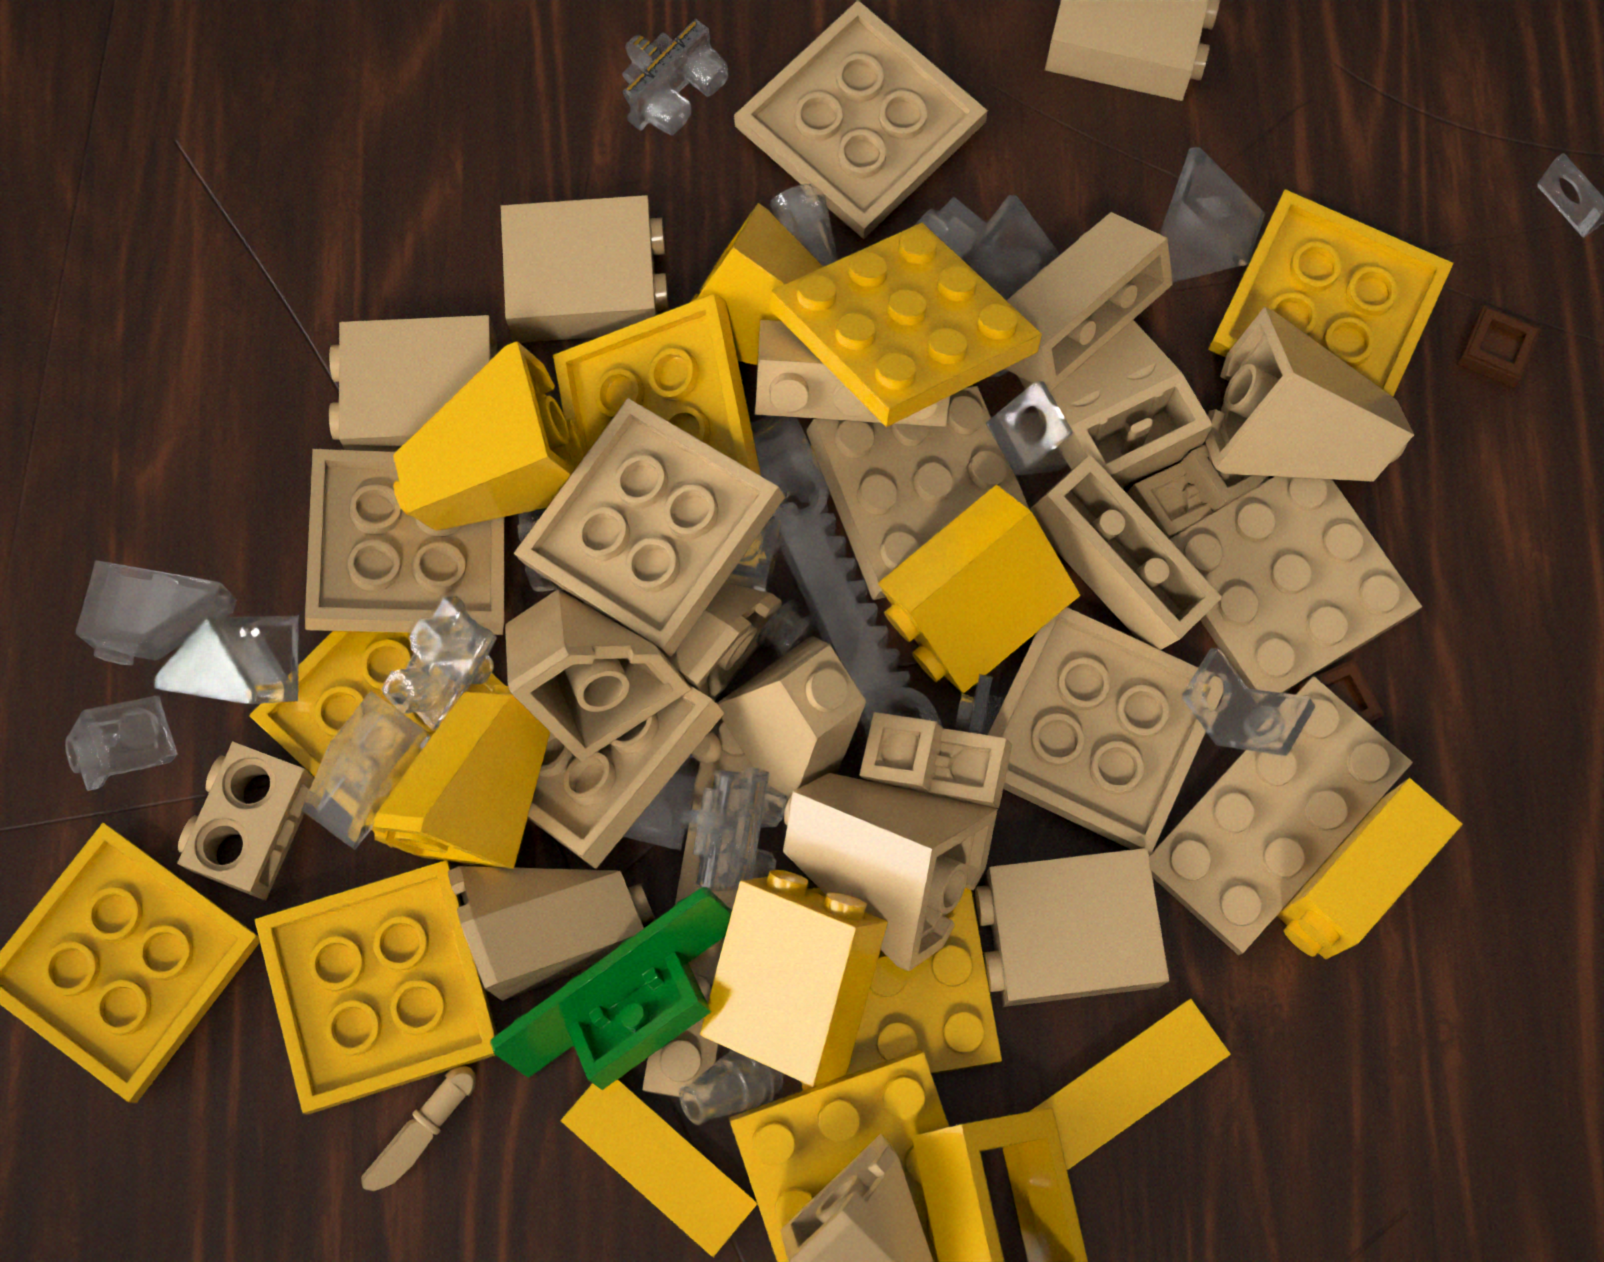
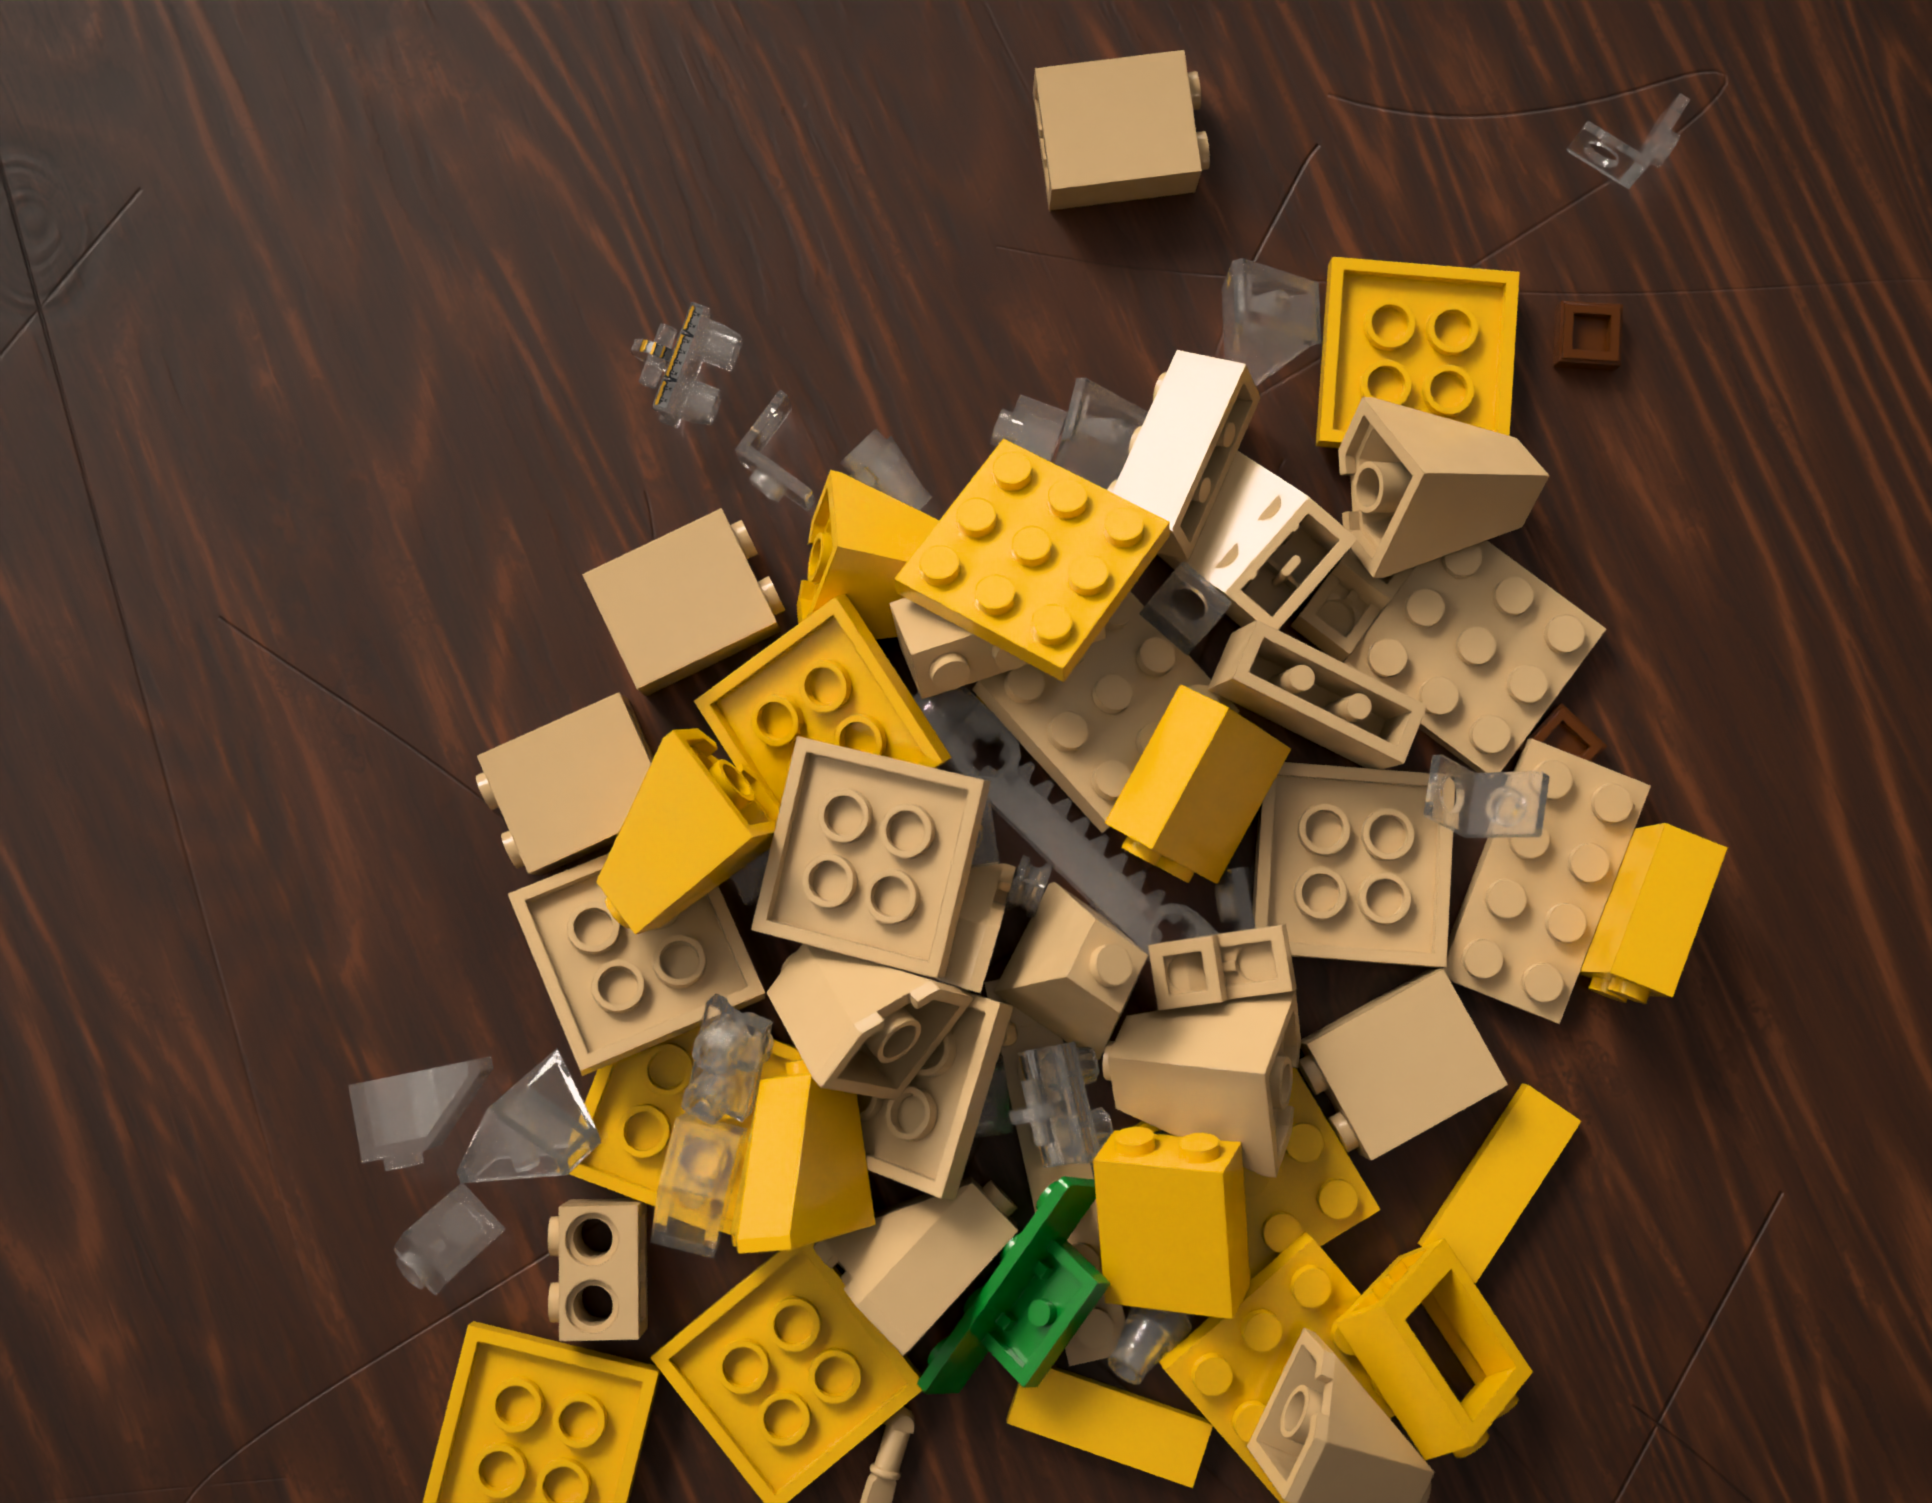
camera: 25 degrees left, 10 degrees up
tan plate [734,0,988,239] -> none
none -> clear bracket [735,390,816,512]

